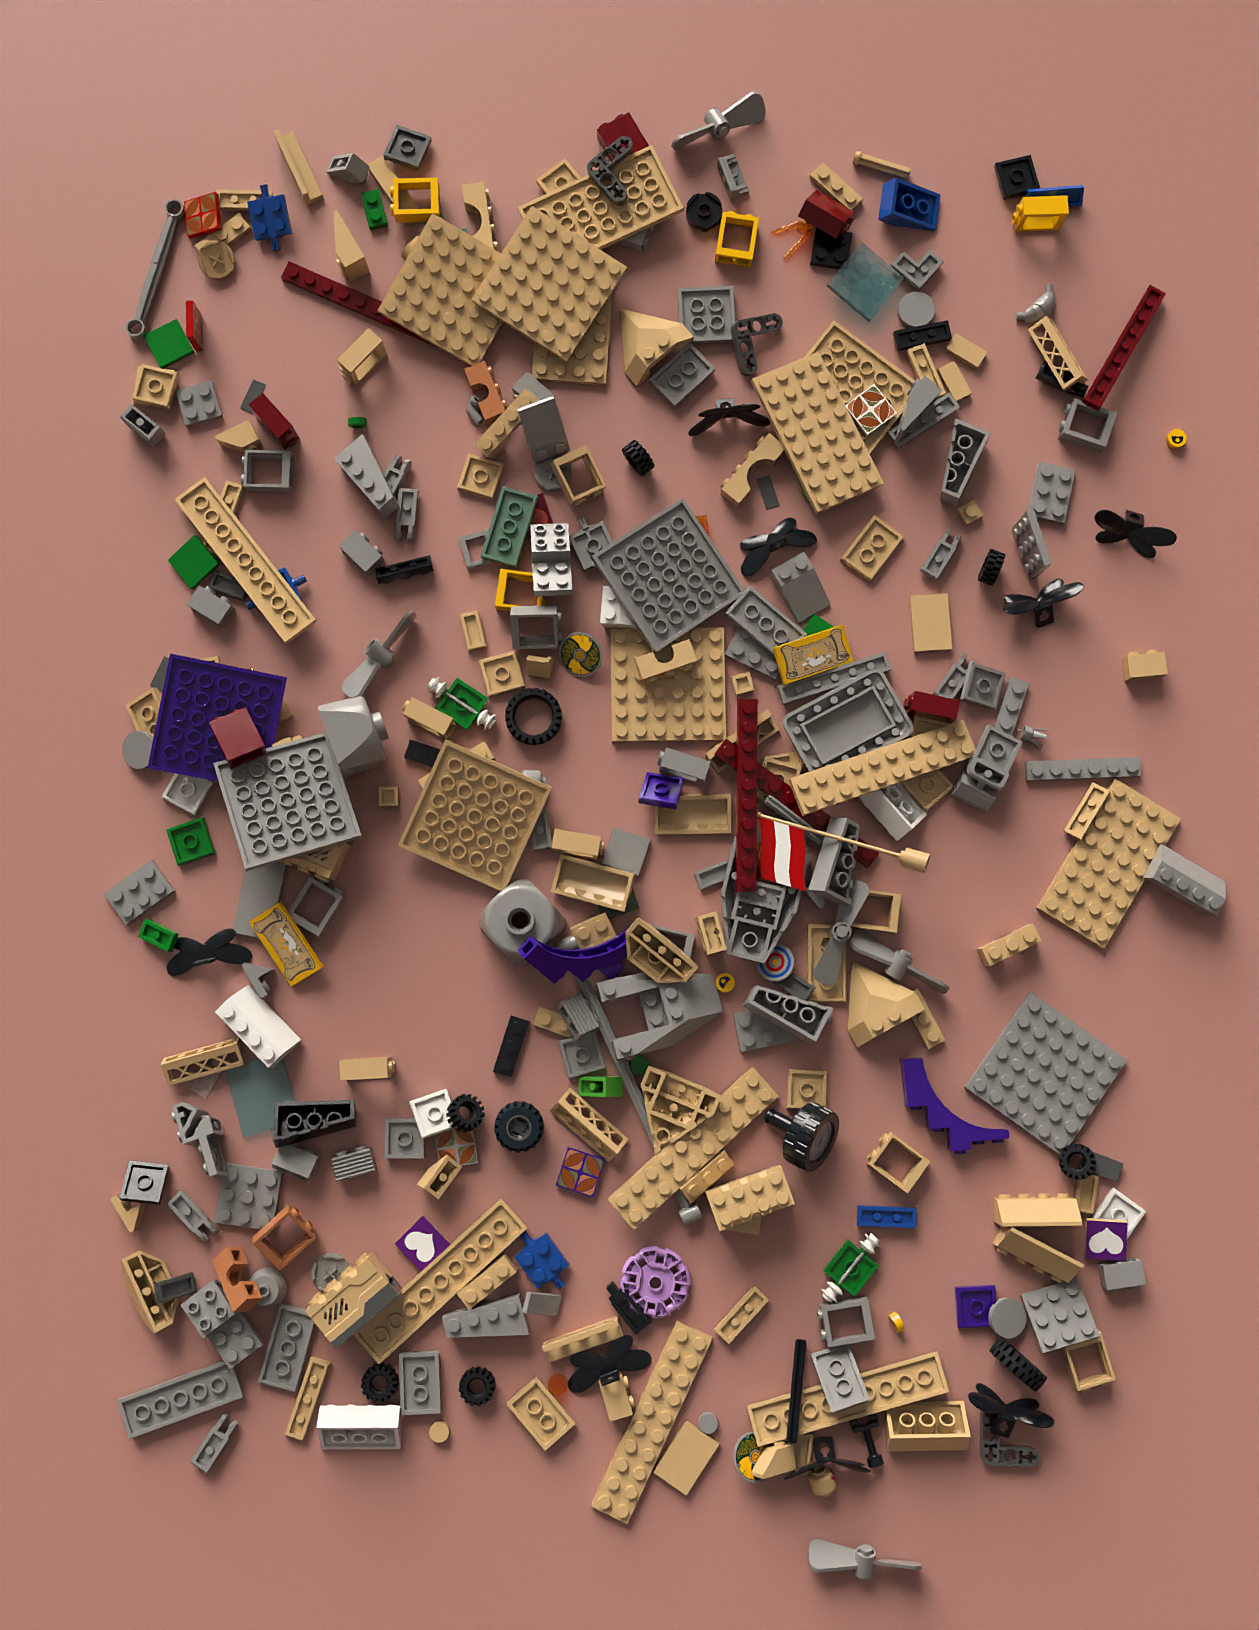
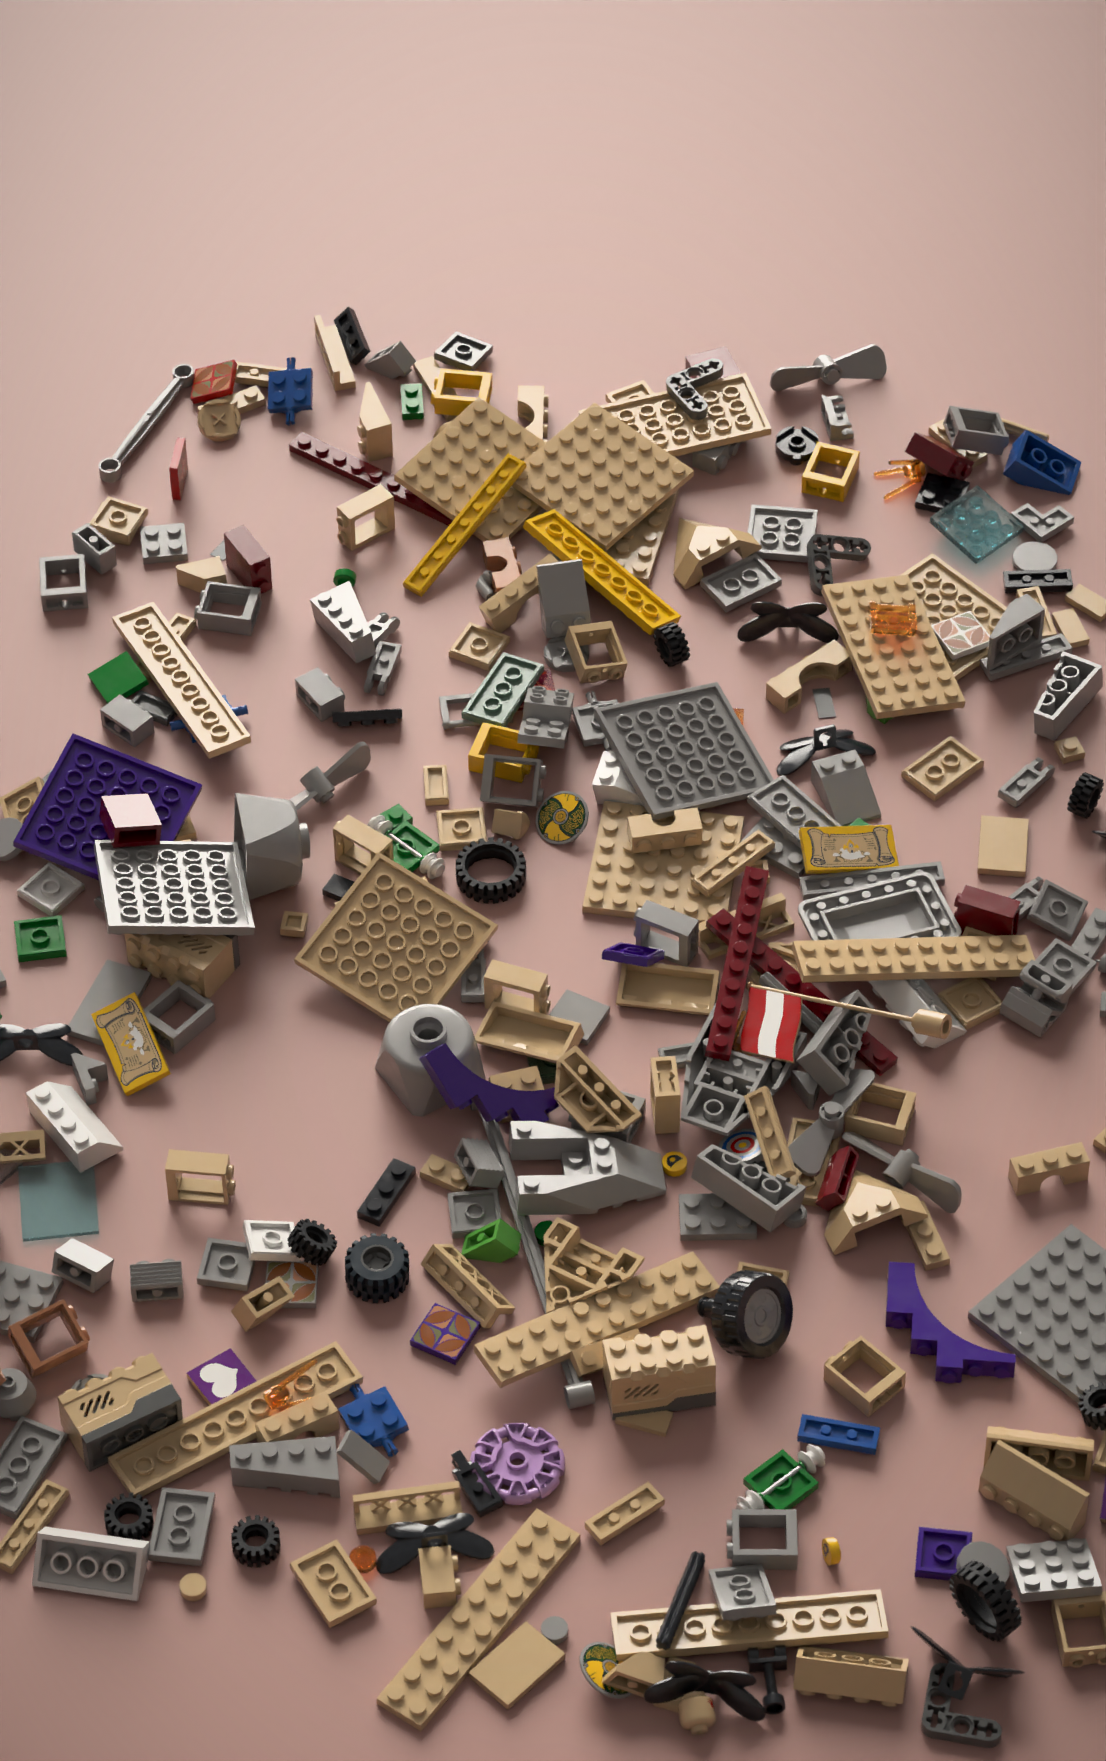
camera: 15 degrees right, 35 degrees down
green tile [143,319,195,369] -> none
black wedge [273,1100,356,1148] -> none
none -> light grey window [39,554,88,612]
none -> clear orange plant [262,1359,317,1412]
none -> black plate [334,307,371,365]
none -> green plate [380,804,413,831]
none -> yellow tile [403,453,527,597]
none -> yellow plate [523,509,681,635]
none -> tan tile [691,829,775,897]
none -> tan tile [744,1086,797,1178]
none -> dark red piece [815,1145,859,1212]
none -> clear orange plate [868,601,917,636]
none -> light grey window [943,406,1009,455]

